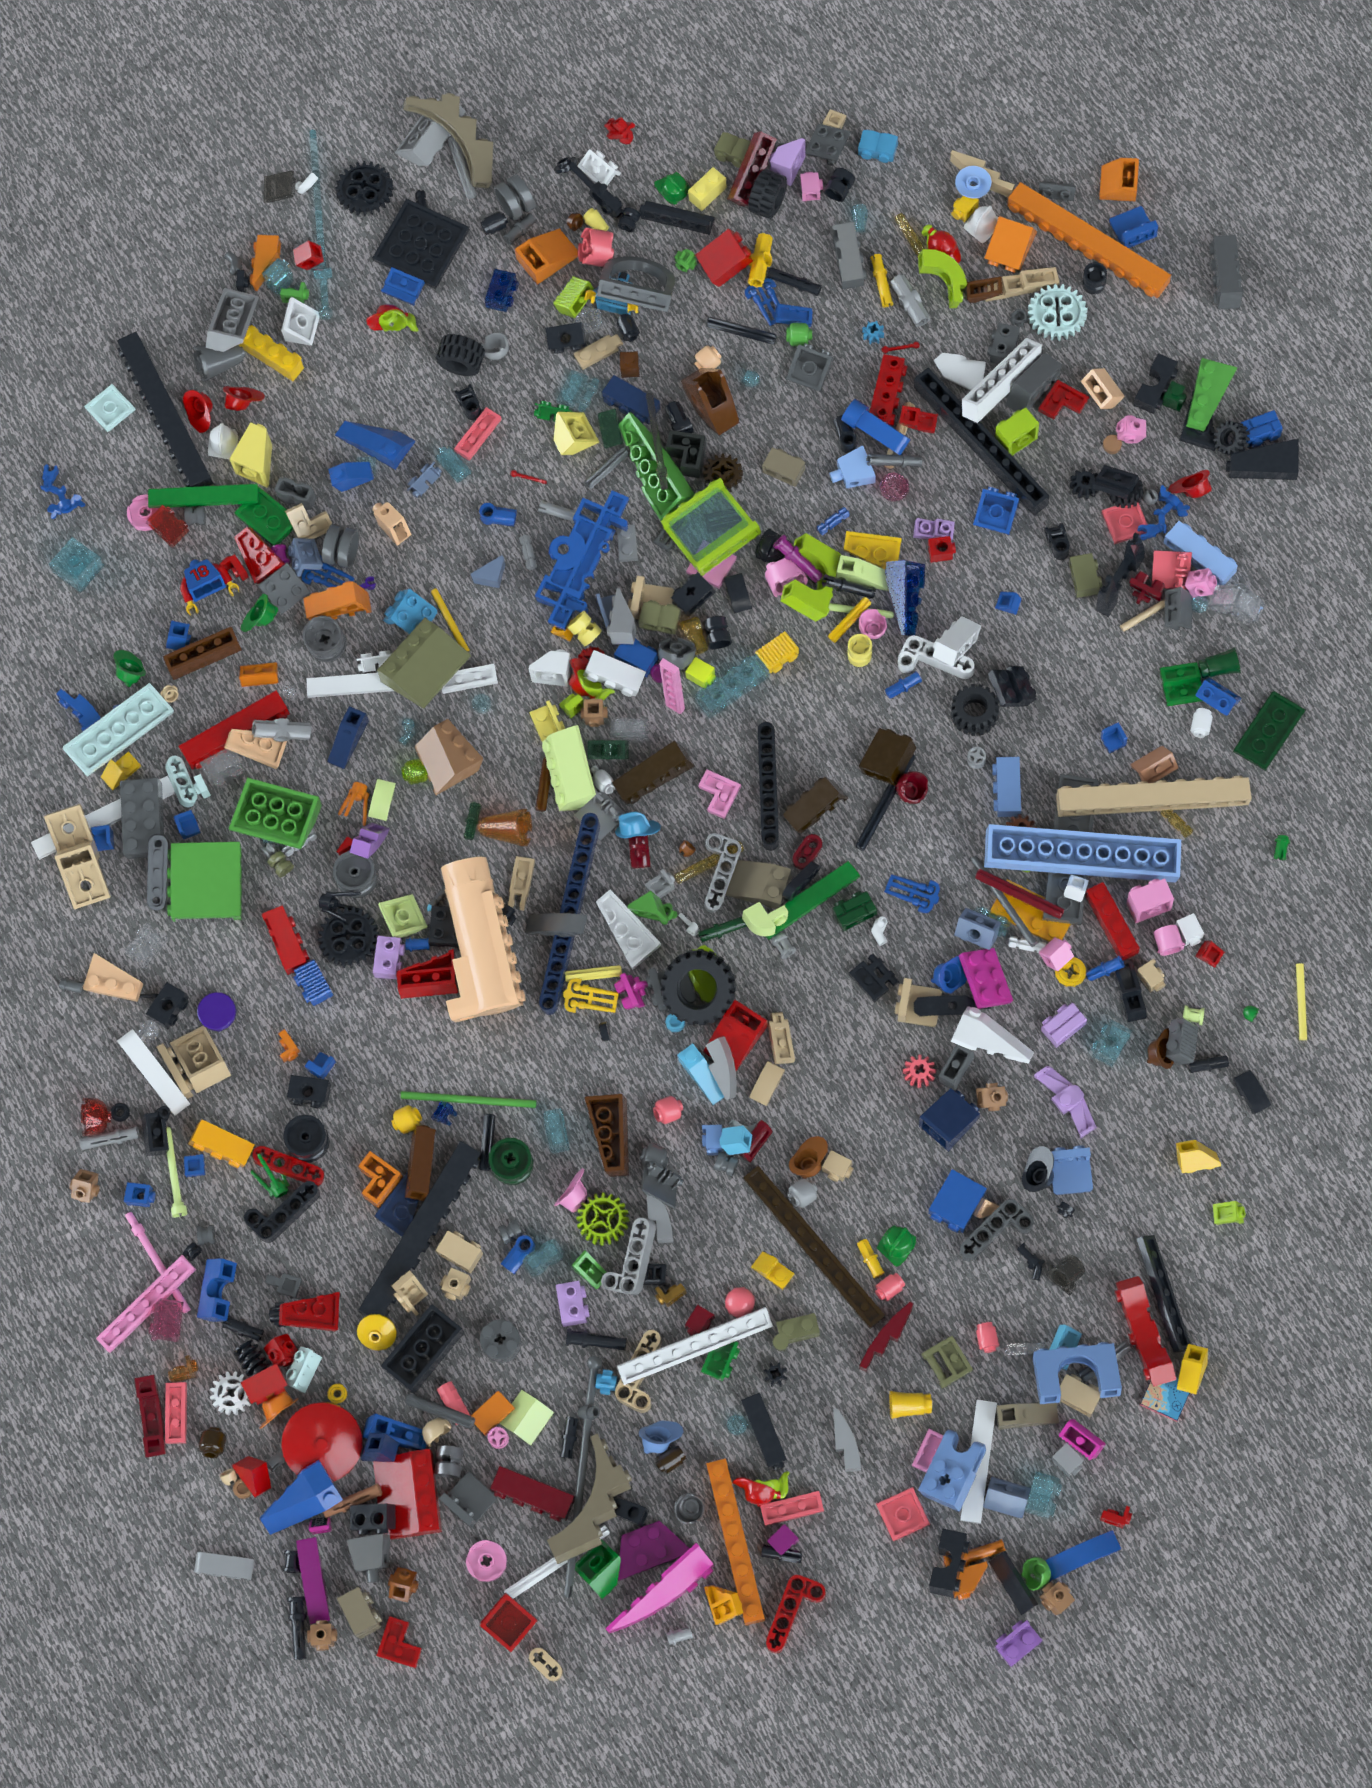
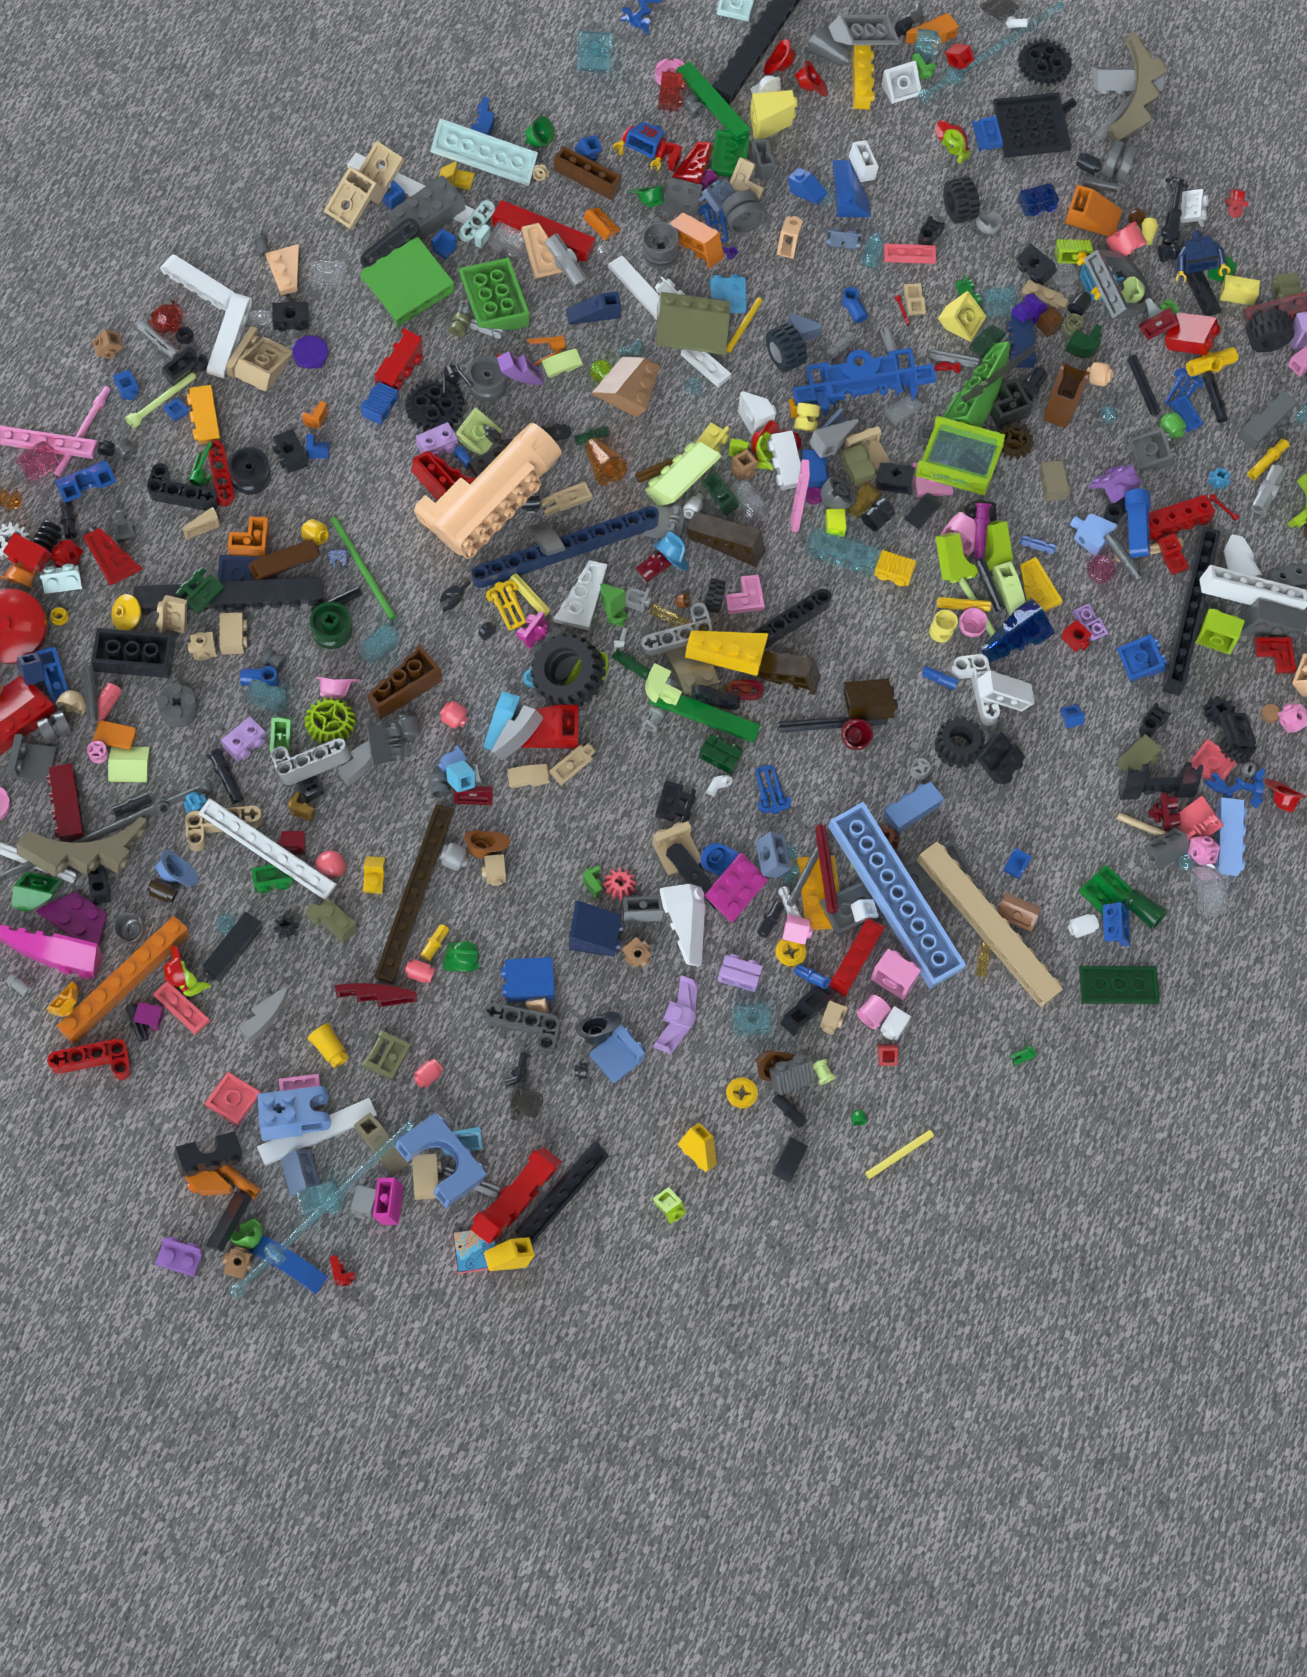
camera: 40 degrees right, 5 degrees down
none -> white beam [160,255,234,313]
none -> dark green plate [175,566,225,615]
none -> tan slope [182,507,220,540]
none -> clear light blue bar [229,1121,414,1299]
none -> black hand [440,580,471,612]
none -> black piece [483,423,572,446]
none -> bright green bracket [582,865,603,899]
none -> yellow wedge [685,631,768,676]
none -> black tyre [705,578,726,613]
none -> yellow gear [726,1077,758,1109]
none -> black axle [757,901,785,938]
none -> black wheel [766,323,807,372]
none -> white brick [849,140,879,182]
none -> tan slope [903,283,926,316]
none -> red piece [934,361,961,373]
none -> dark purple brick [1011,293,1048,325]
none -> olive wheel [1063,314,1083,337]
none -> dark green brick [1065,324,1102,358]
none -> medium lavender bracket [1089,465,1142,503]
none -> yellowish green hair [1121,276,1145,303]
none -> dark red piece [1139,298,1179,340]
none -> dark blue torso [1176,231,1230,283]

